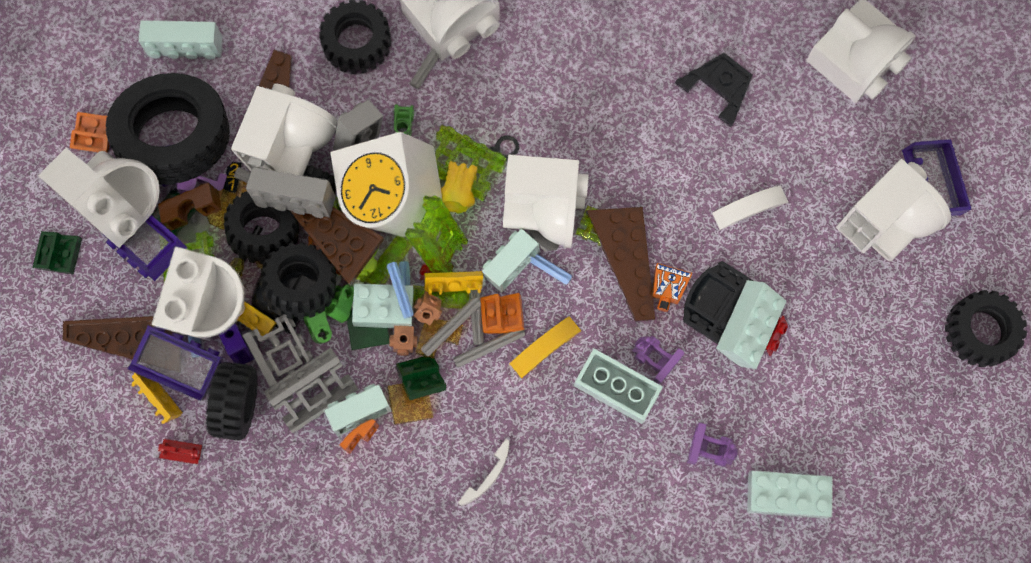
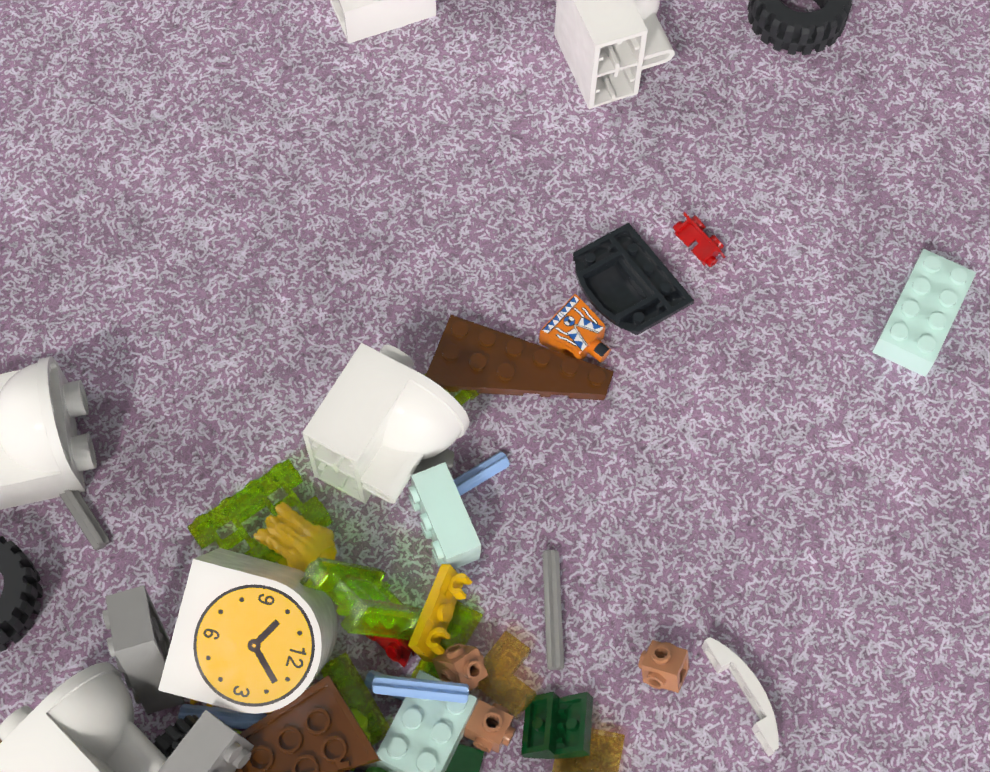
camera: 65 degrees left, 10 degrees down
bright green piece [394,104,414,136] -> none
light grey axle [421,297,481,356] -> none
light grey axle [469,290,484,345] -> none
orange slope [480,293,524,333] -> none
black piece [490,135,519,161] -> none
yellow slope [509,316,581,379] -> none
light aqua brick [574,349,663,424] -> none
medium lavender tile [632,336,685,385] -> none
black wing [675,53,753,127] -> none
medium lavender tile [687,423,738,467] -> none
white slope [712,185,788,230] -> none
light aqua brick [716,280,786,369] -> none
none -> nougat brick [638,640,689,693]

